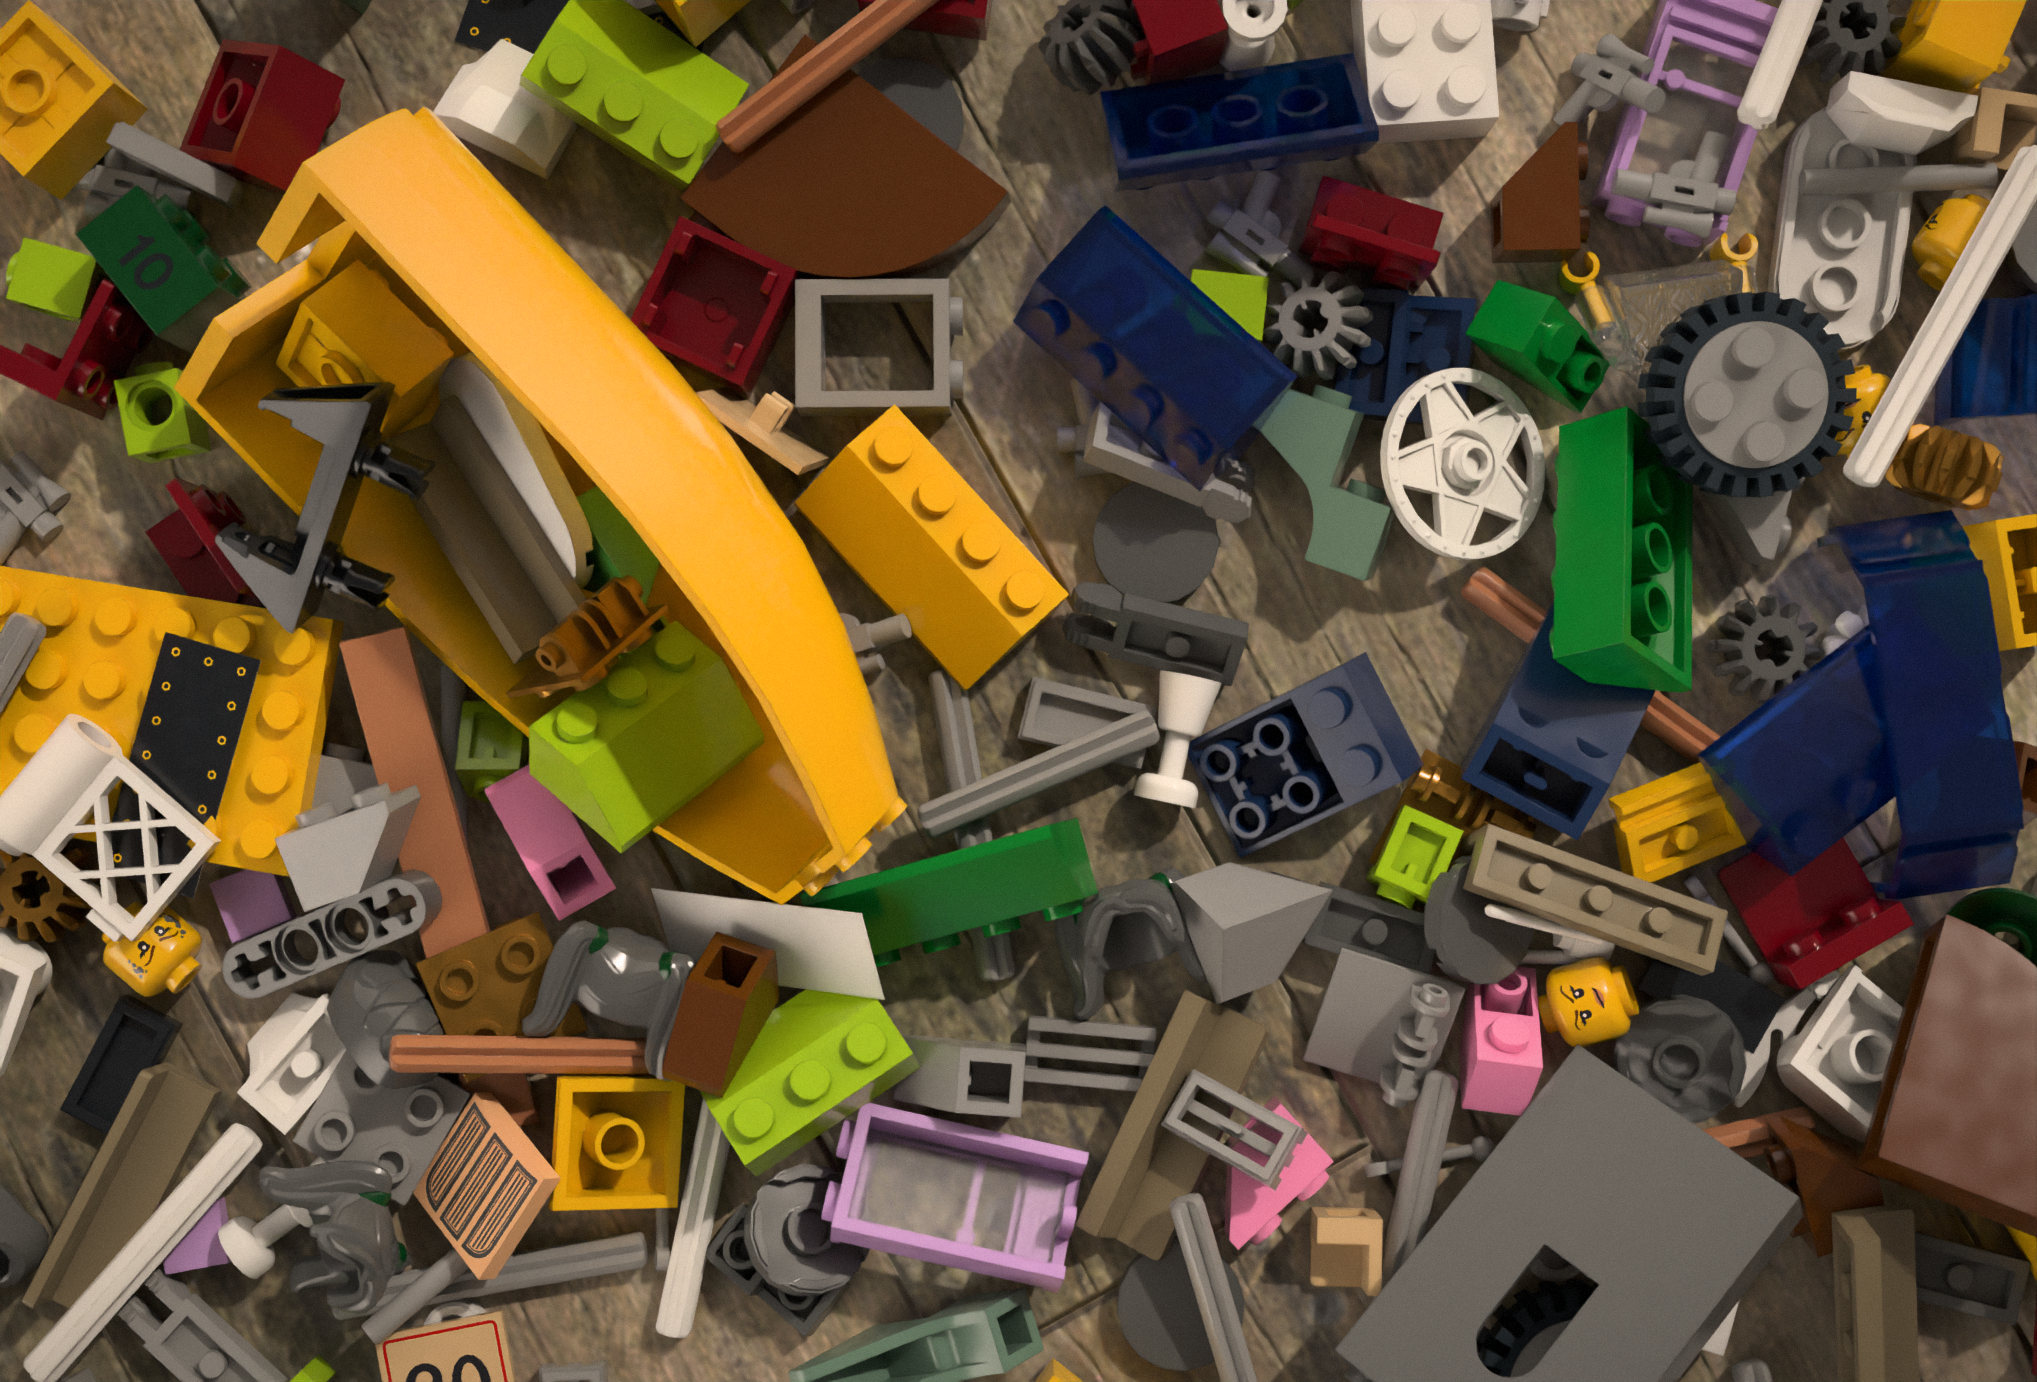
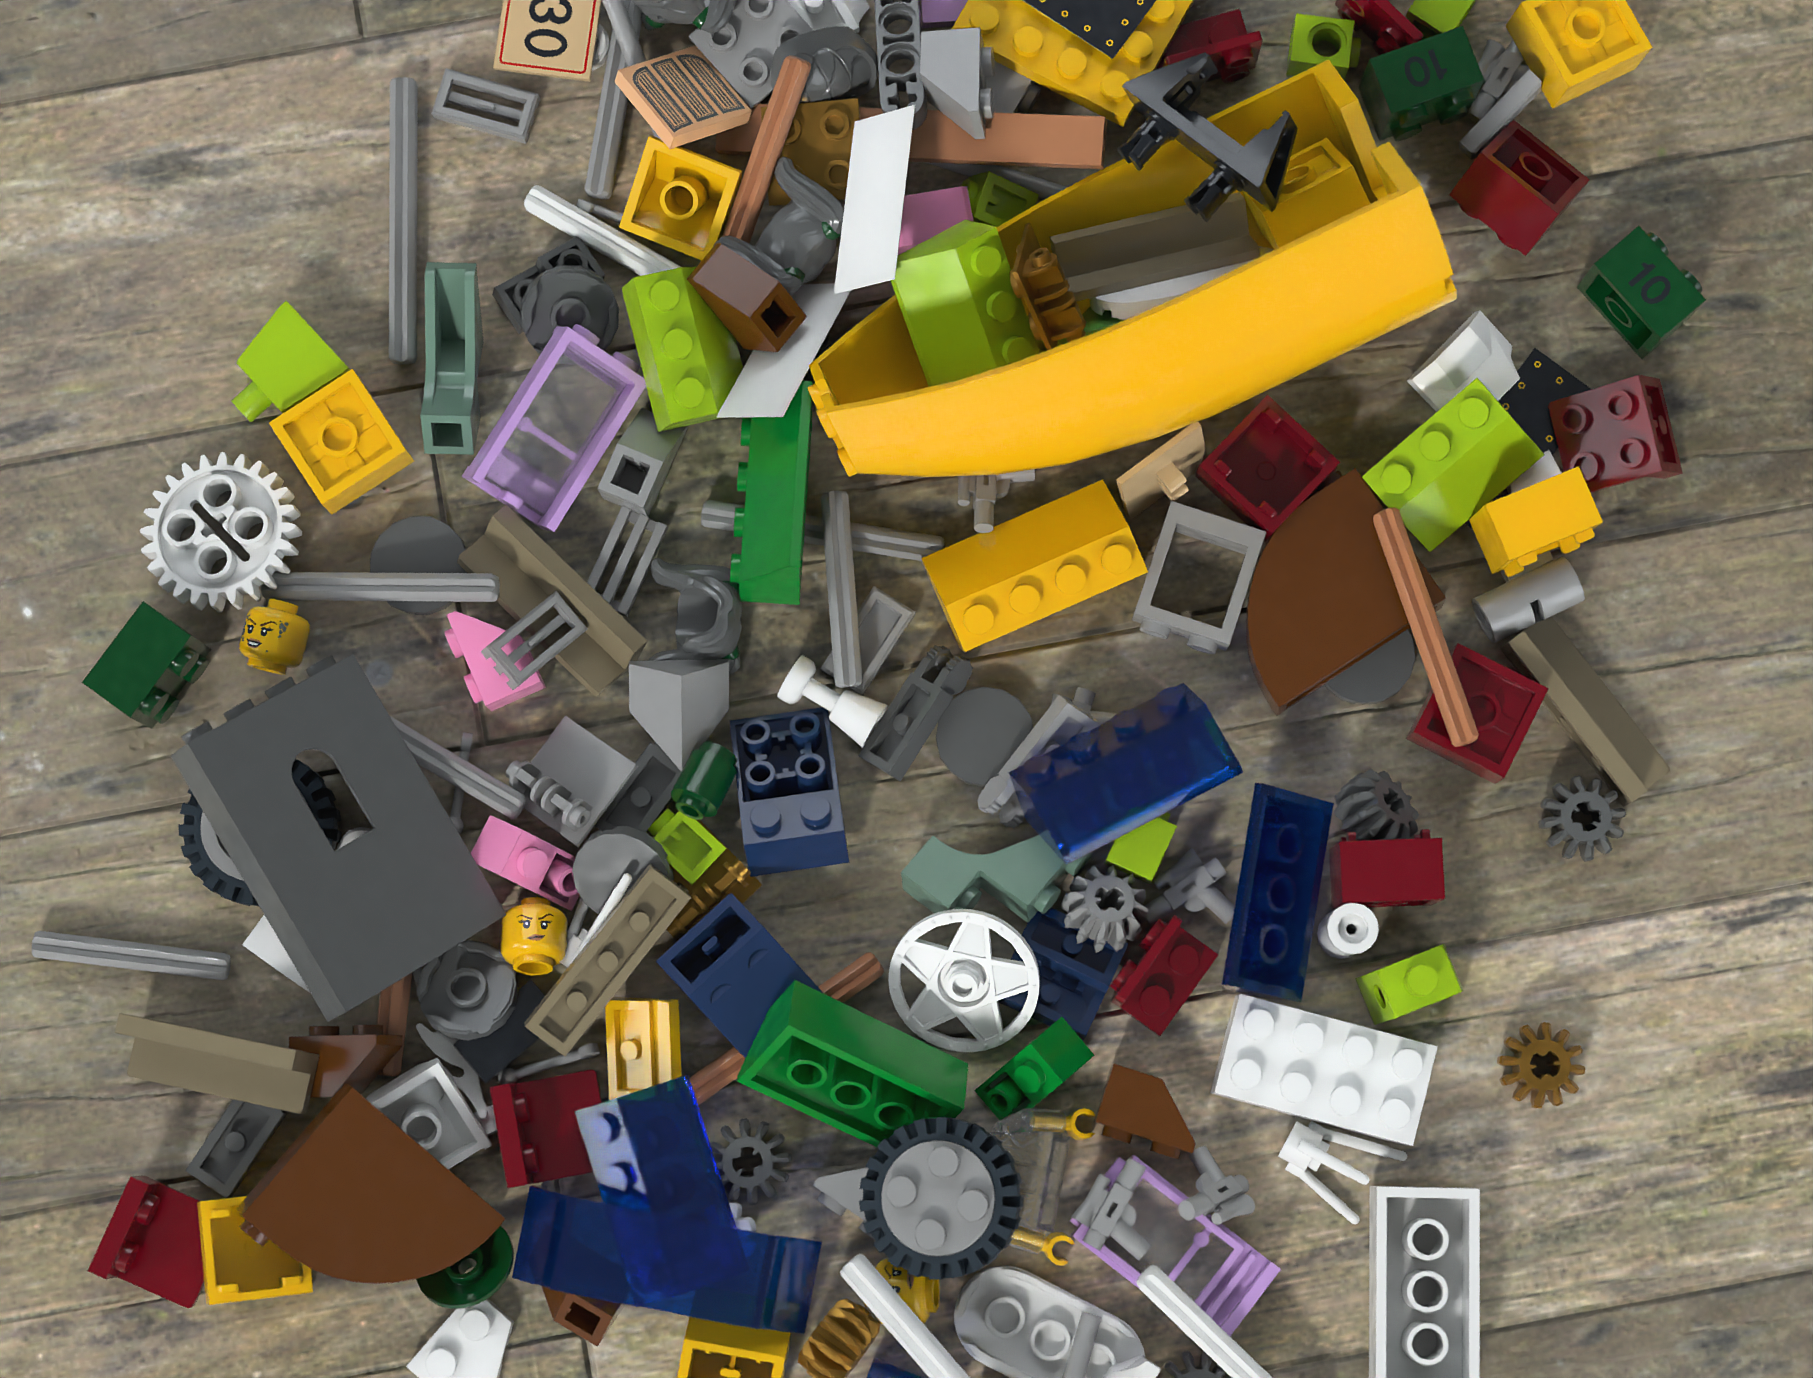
camera: 110 degrees right, 5 degrees down
tan panel [1309,1207,1383,1296] -> none
none -> dark green brick [671,742,737,820]
none -> white sticker [834,105,915,294]

